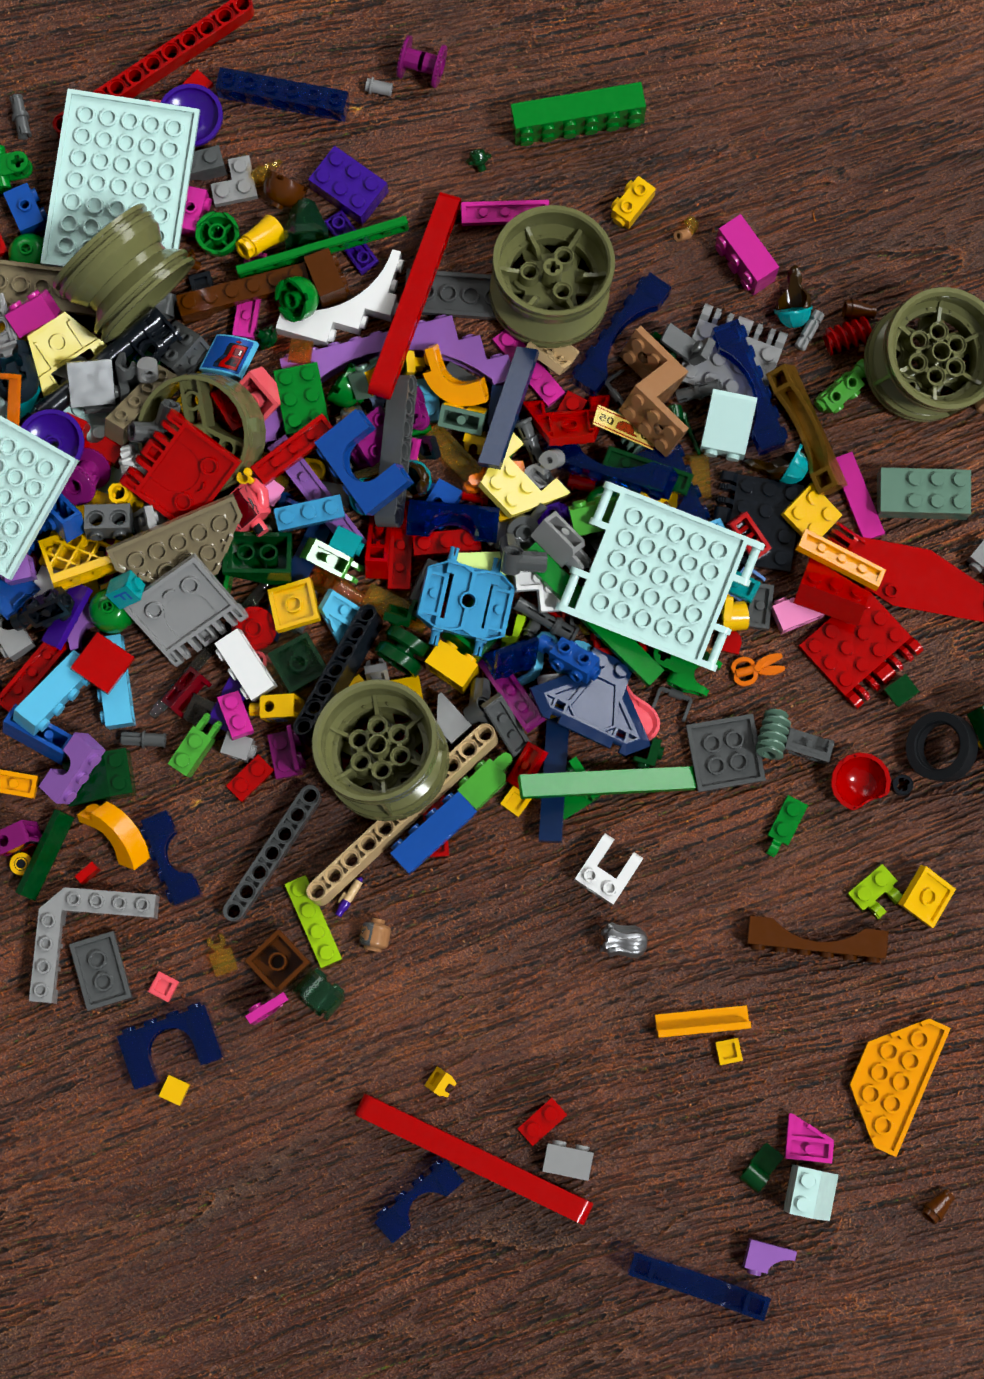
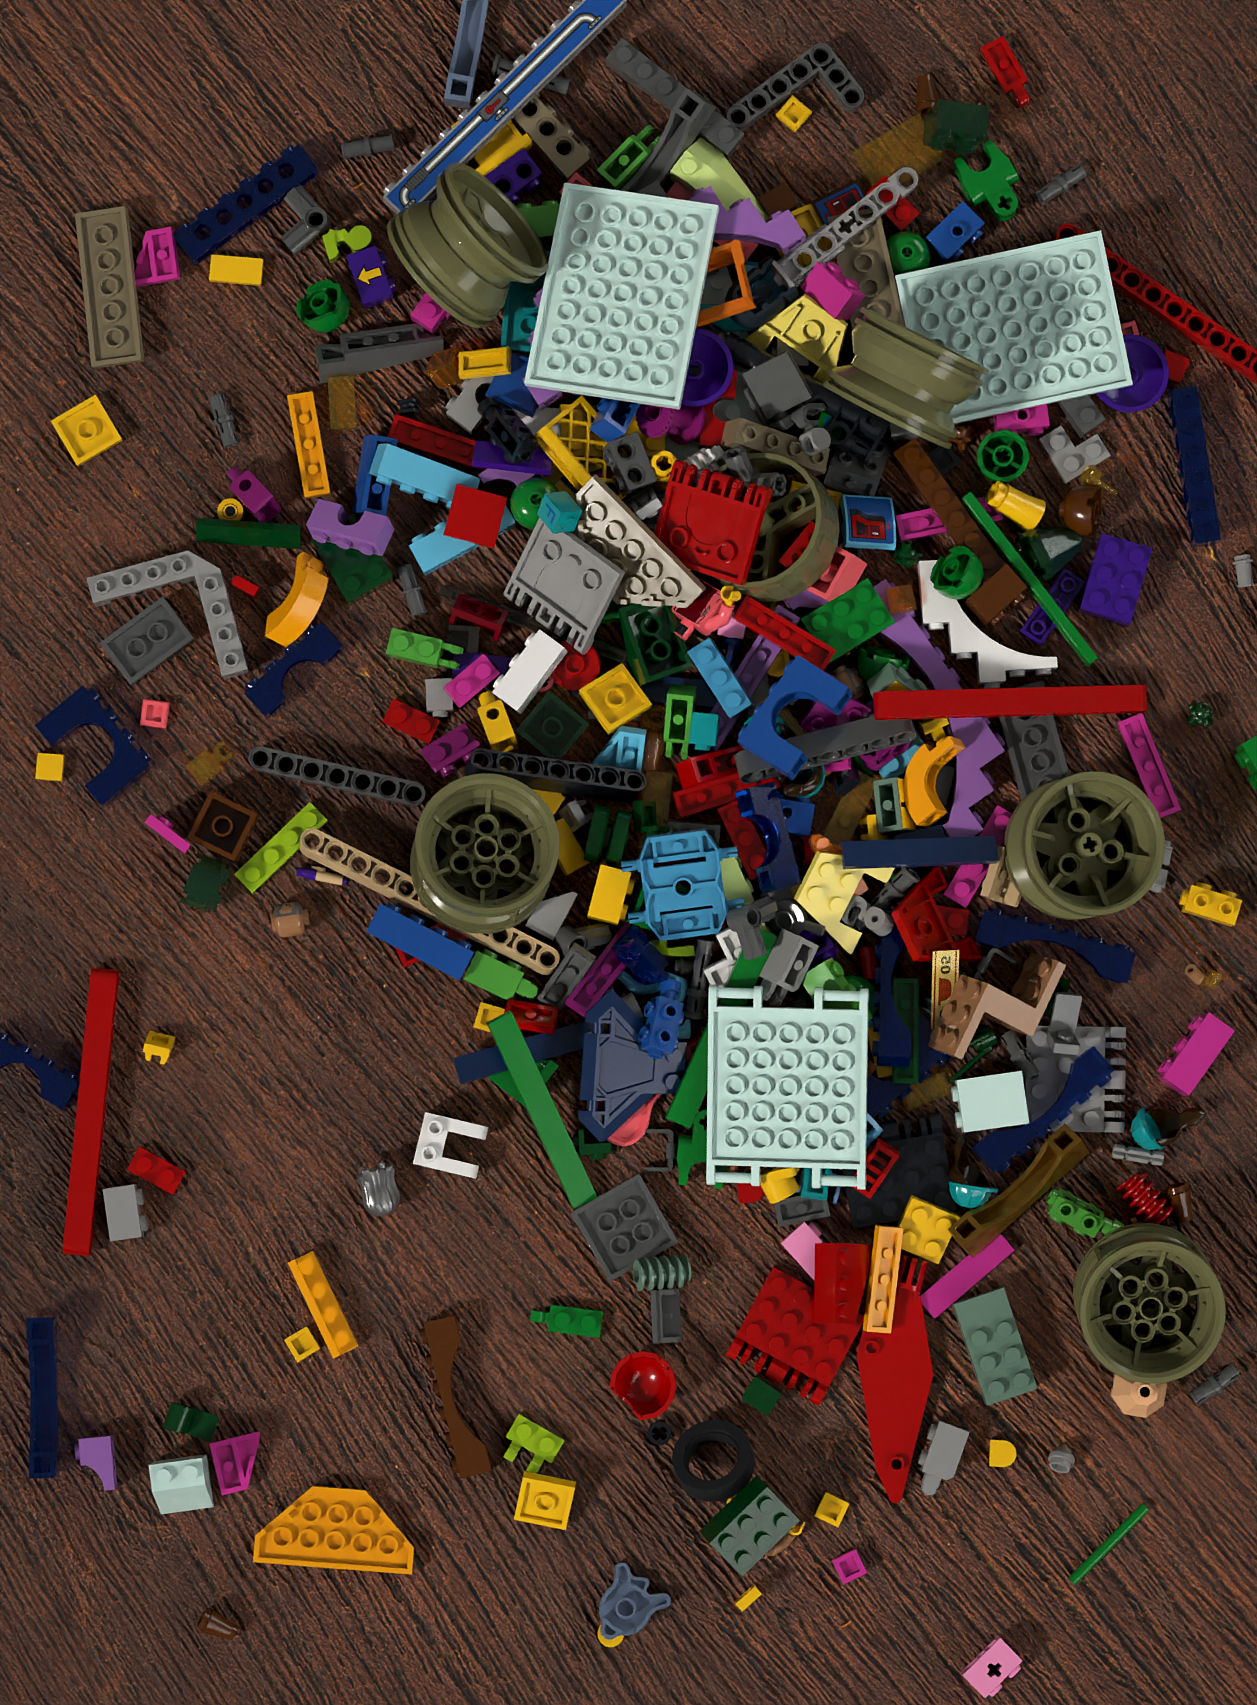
camera: 60 degrees right, 5 degrees up
orange piece [731,653,785,687] -> none

